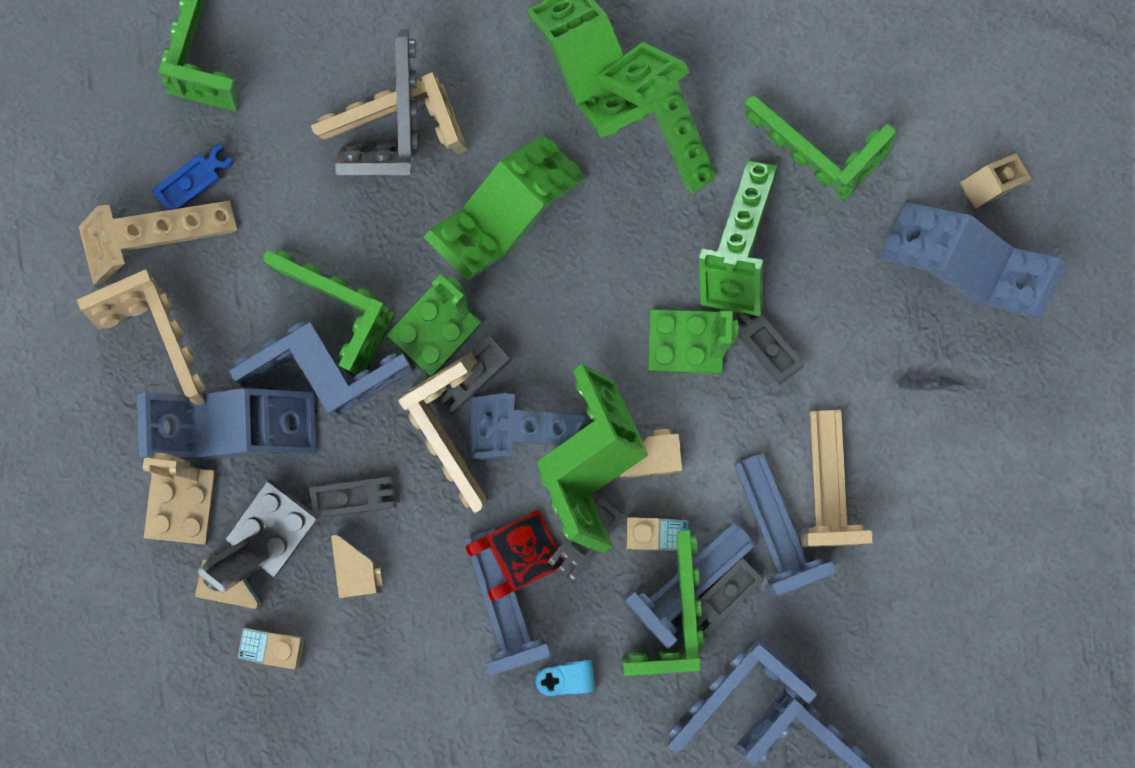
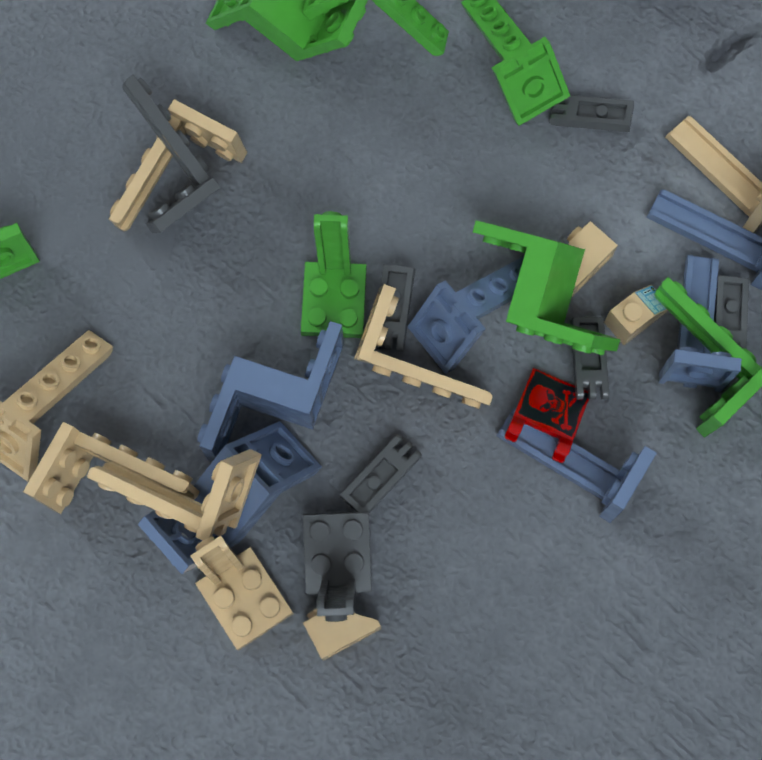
camera: 40 degrees left, 10 degrees down
blue plate [152,144,234,210] -> none
tan slope [238,627,305,670] -> none
bright green bracket [263,250,395,377] -> none
tan slope [331,535,383,598] -> none
bright green bracket [424,135,586,282] -> none
medium azure piece [535,660,596,696] -> none
bright green bracket [648,309,738,374] -> none
none -> tan bracket [87,449,262,541]

